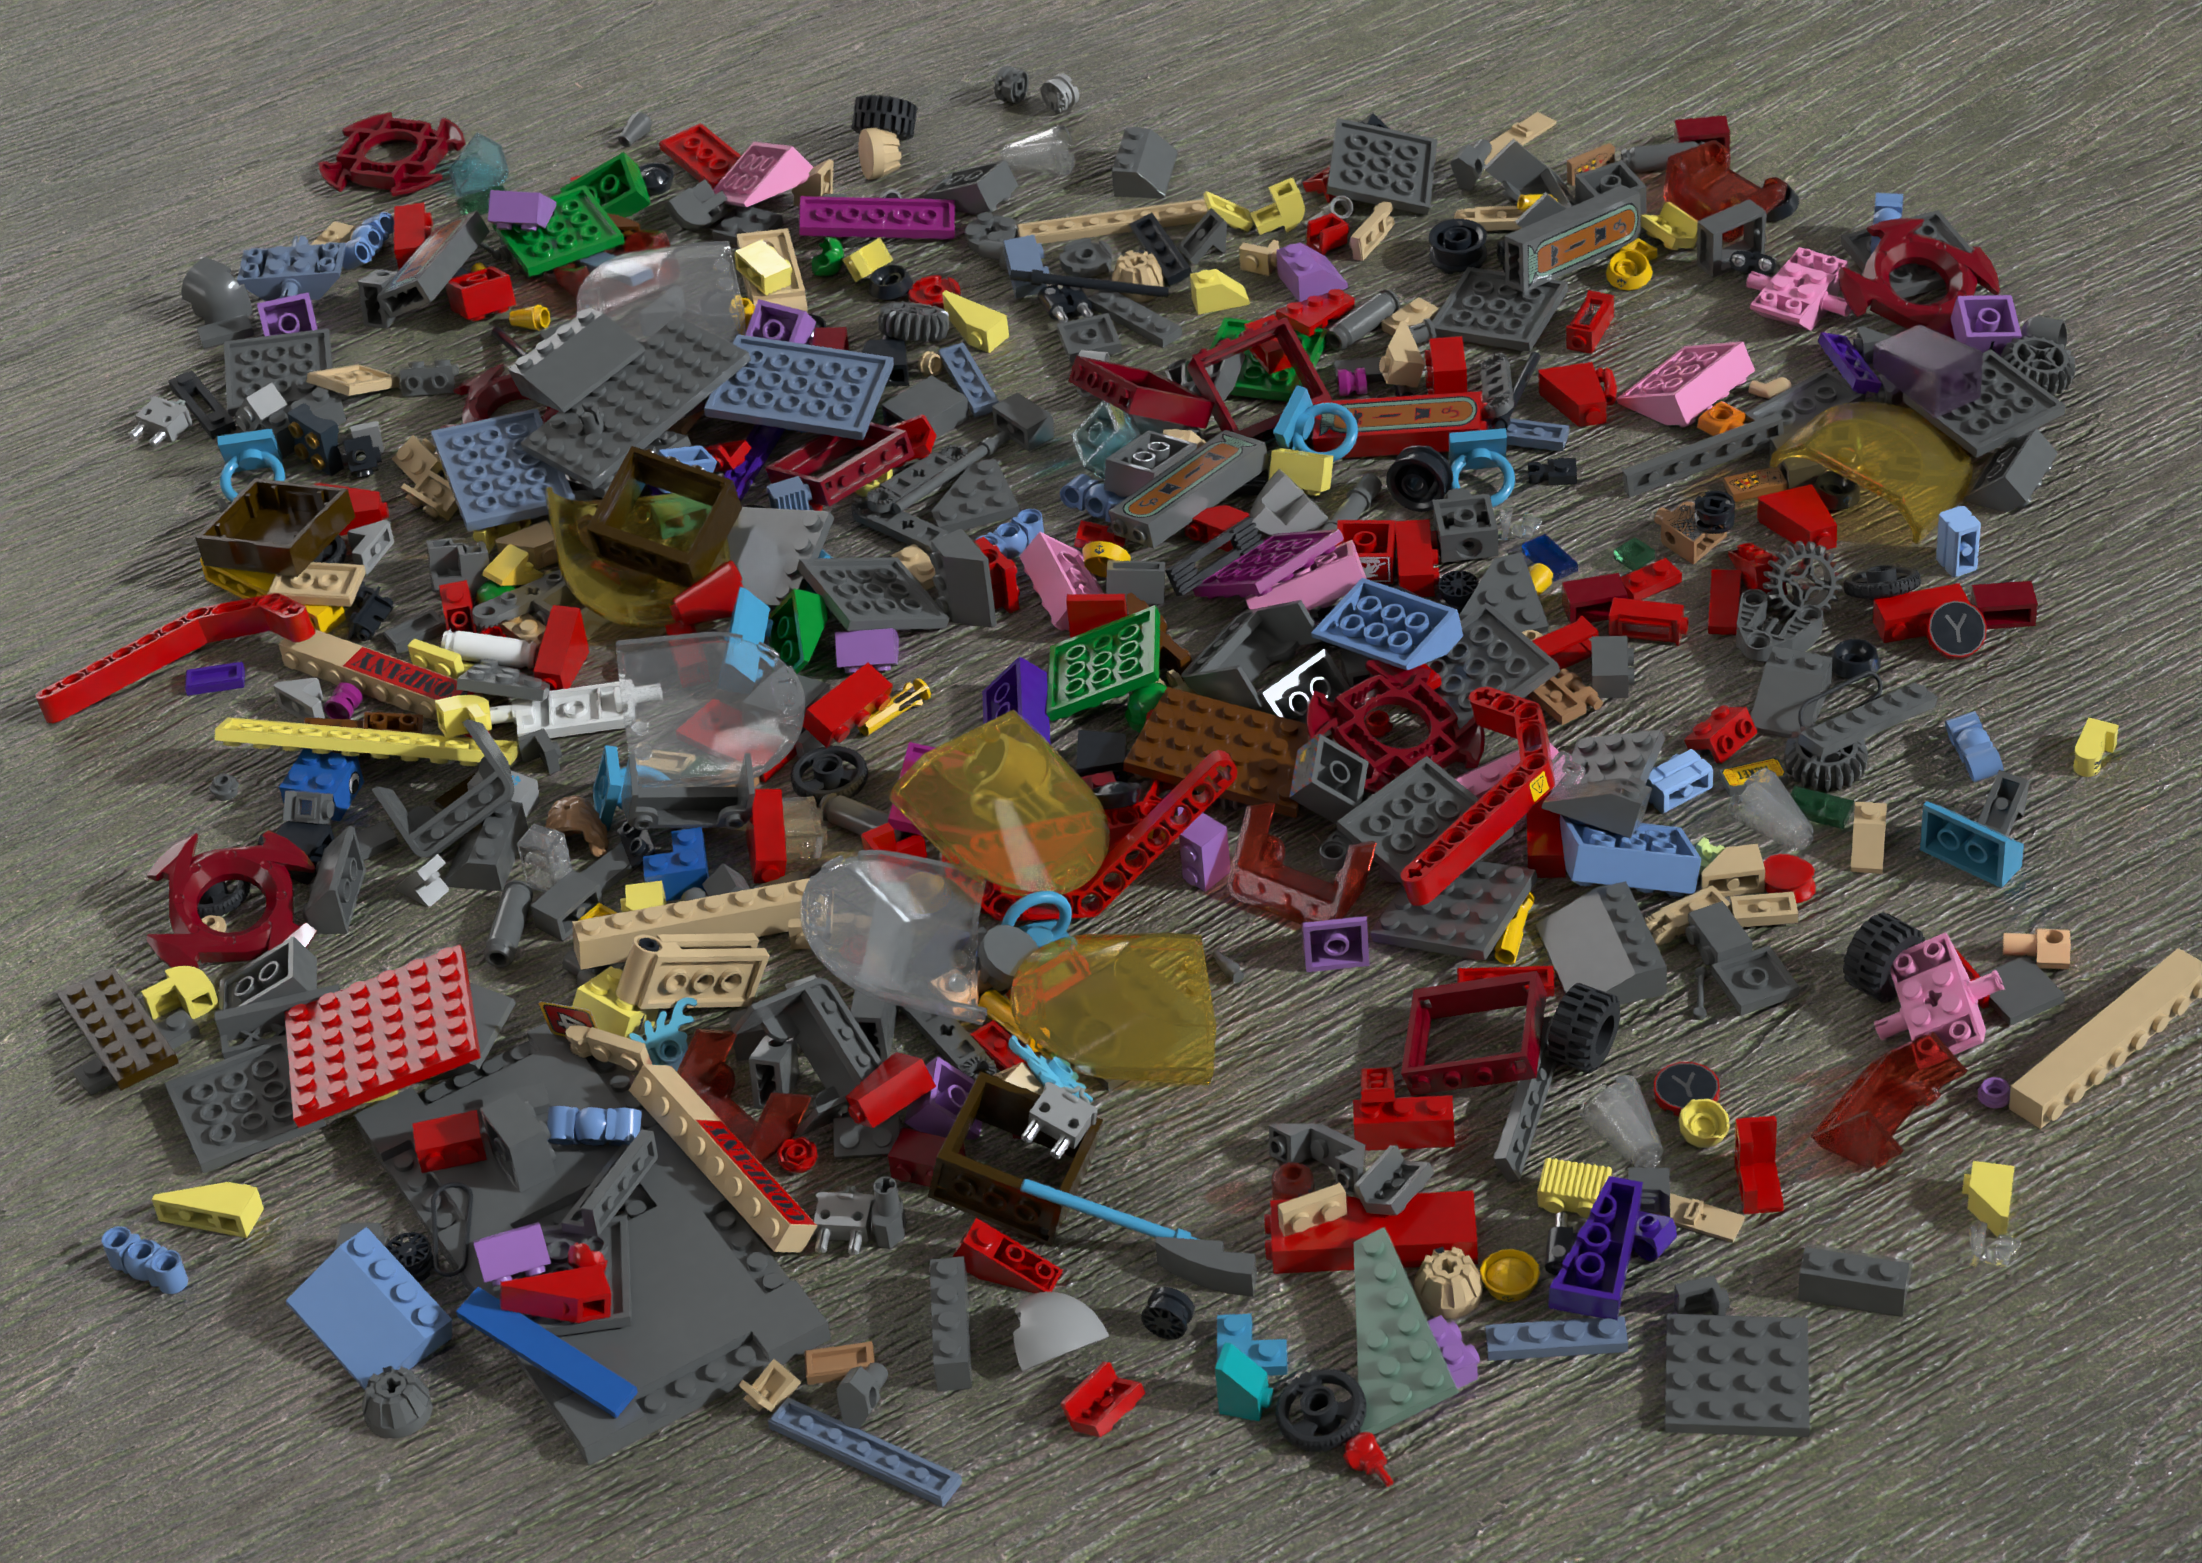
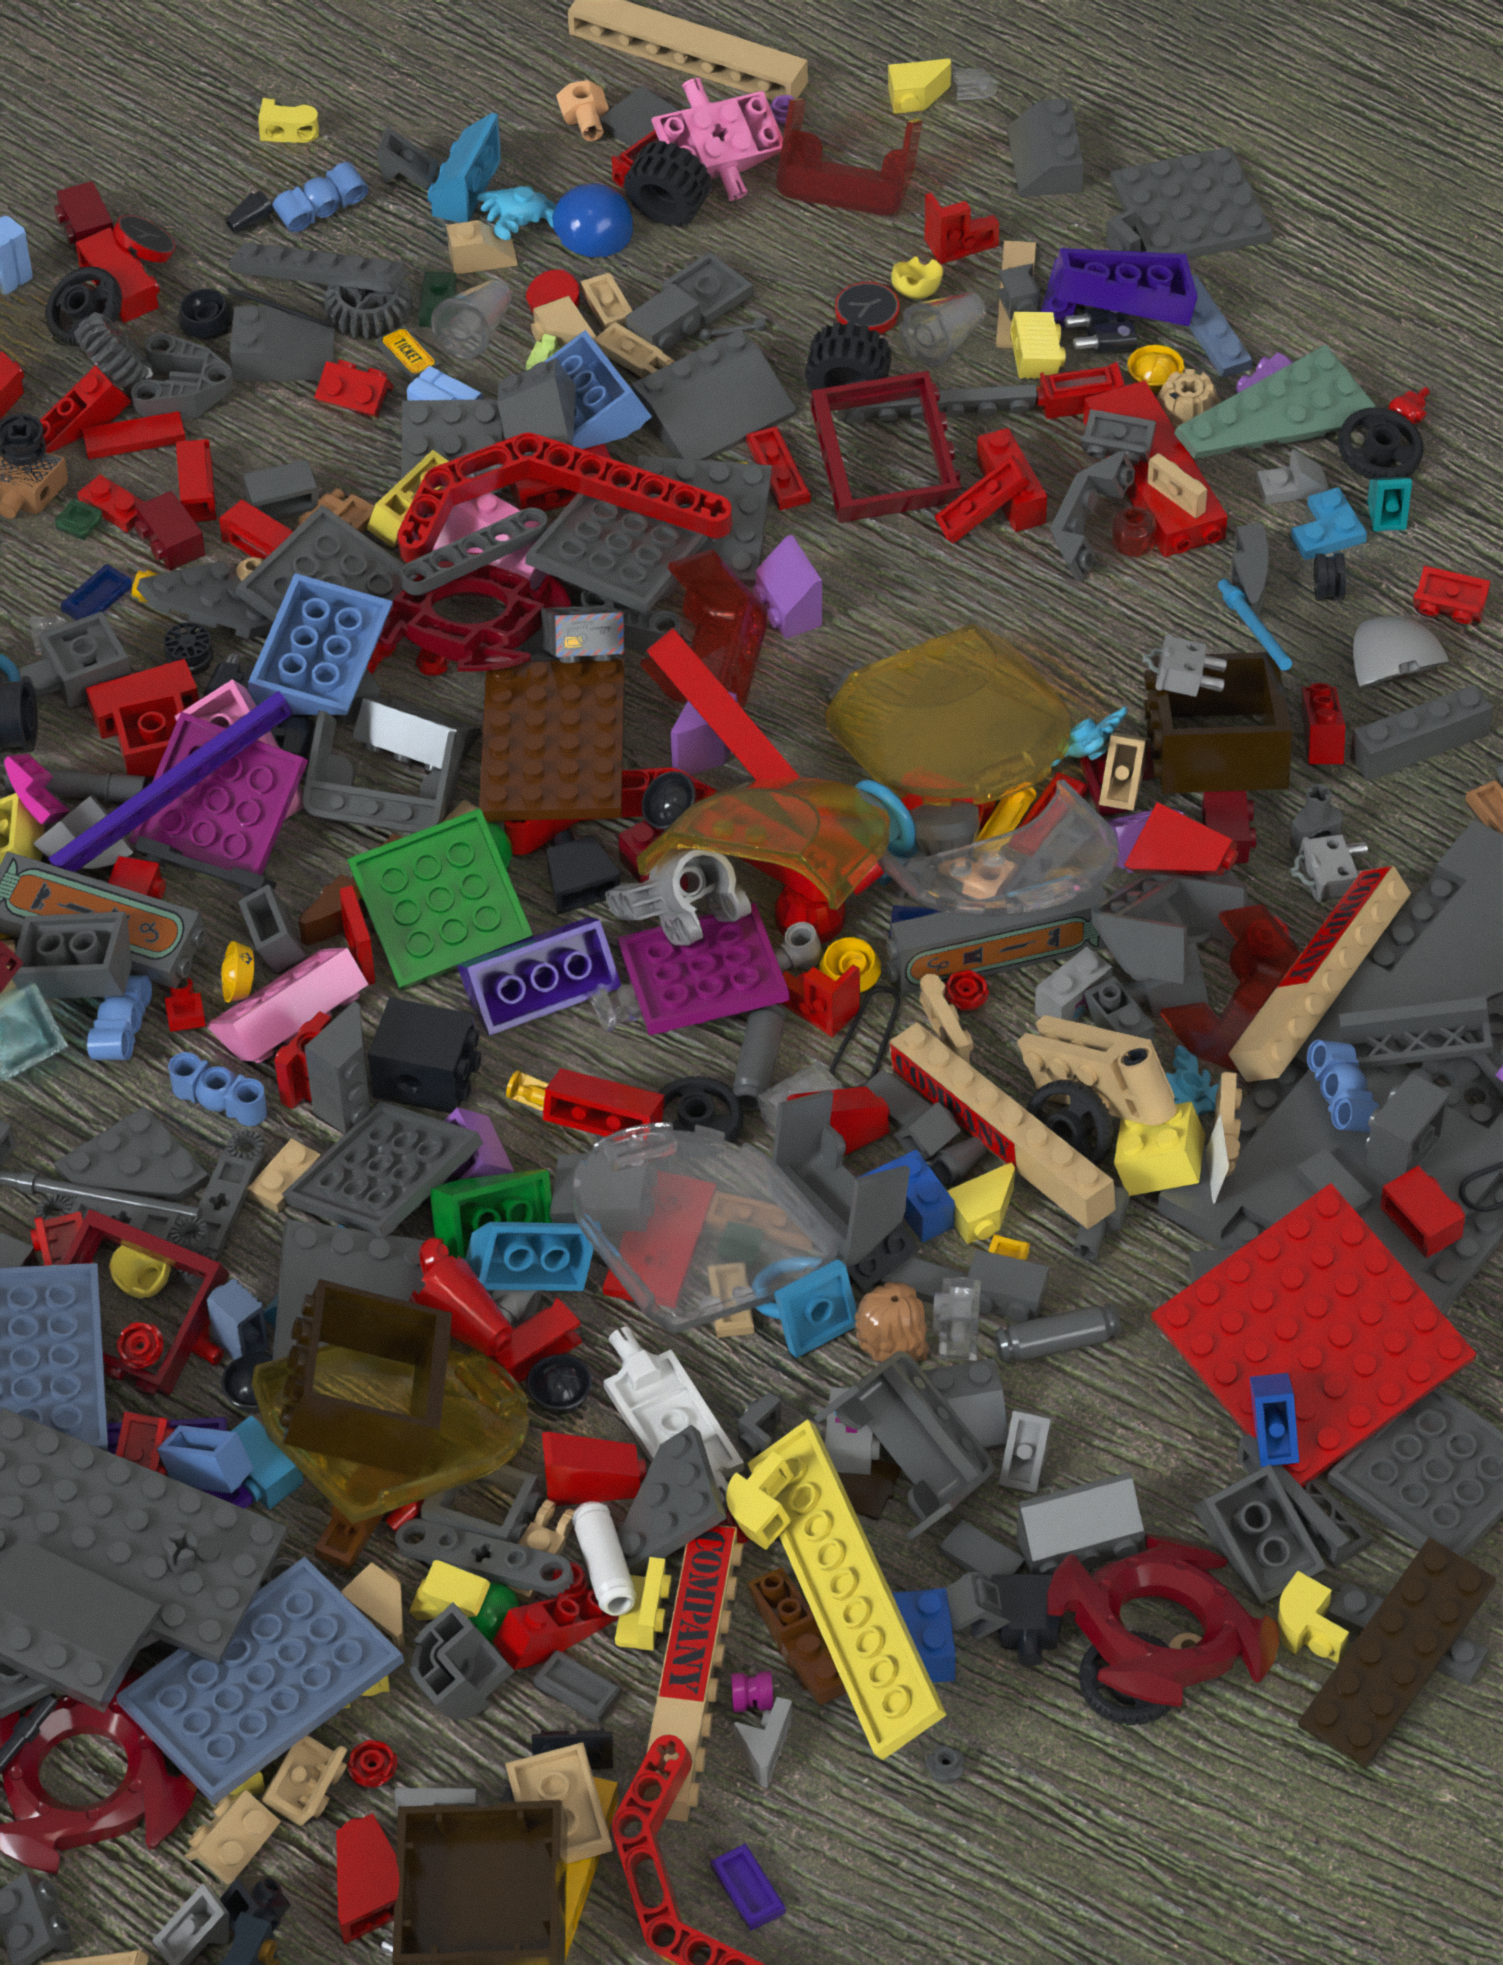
camera: 115 degrees left, 10 degrees up
none -> dark pink slope [4,754,70,825]
none -> dark purple tile [48,691,293,872]
none -> red plate [116,1322,164,1369]
none -> black cone [225,191,274,234]
none -> red plate [347,1740,398,1788]
none -> light yellow slope [367,450,449,548]
none -> black brick [368,997,482,1114]
none -> dark grey beam [401,508,547,595]
none -> red plate [419,1237,449,1275]
none -> medium azure animal [476,186,556,240]
none -> blue cylinder [551,183,633,257]
none -> red window [1036,362,1125,419]
none -> blue slope [1250,1373,1299,1467]
none -> light grey slope [1256,449,1330,504]

